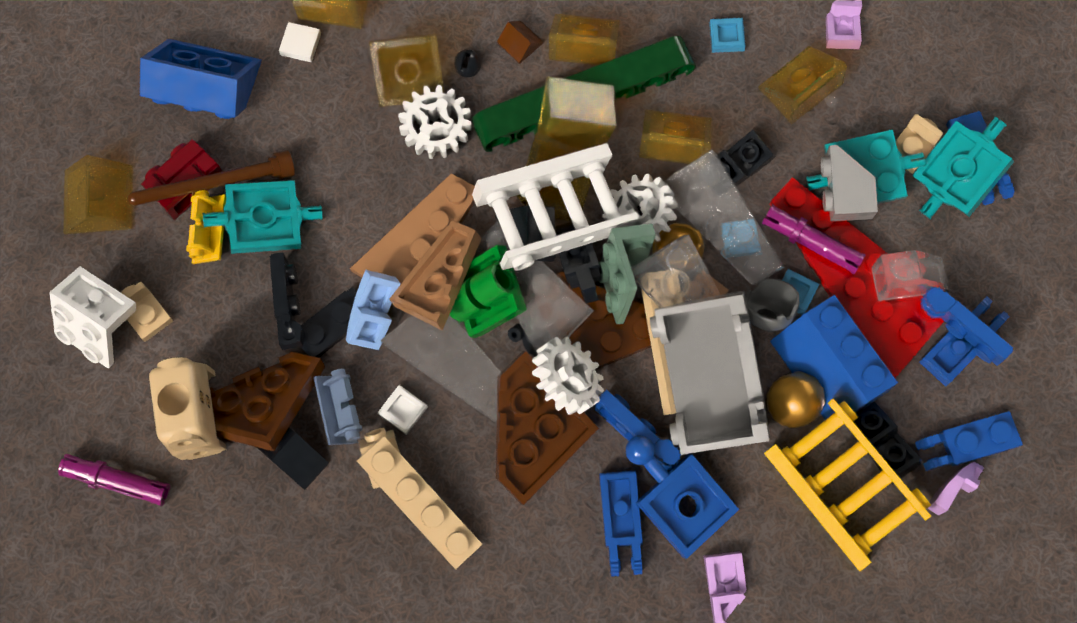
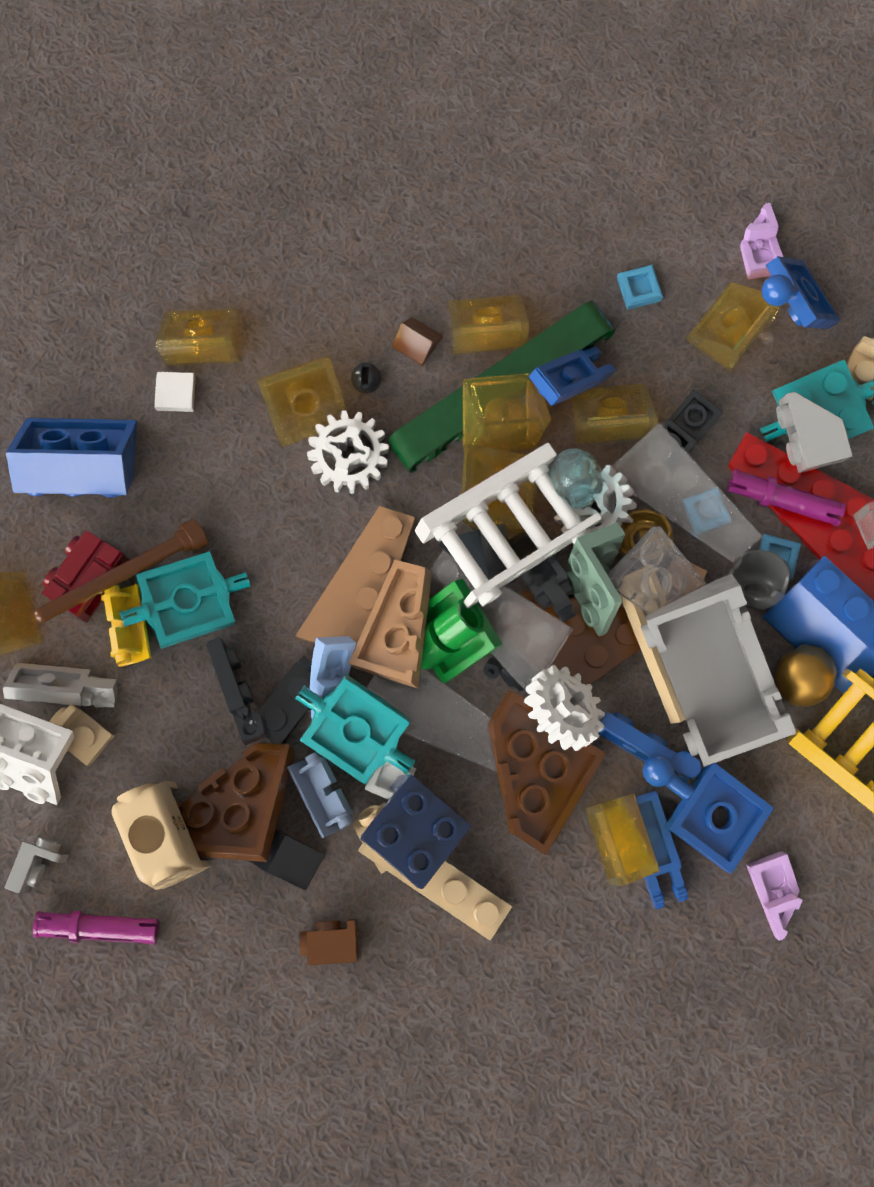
camera: 15 degrees left, 5 degrees up
none -> light grey hinge [3,663,118,708]
none -> light grey bracket [4,837,69,894]
none -> teal plate [295,674,415,784]
none -> reddish brown brick [299,919,359,965]
none -> dark blue bracket [360,774,471,889]
none -> blue hinge [529,346,616,406]
none -> clear light blue head [549,448,604,508]
none -> clear yellow slope [585,794,660,887]
none -> blue plate [762,256,841,329]

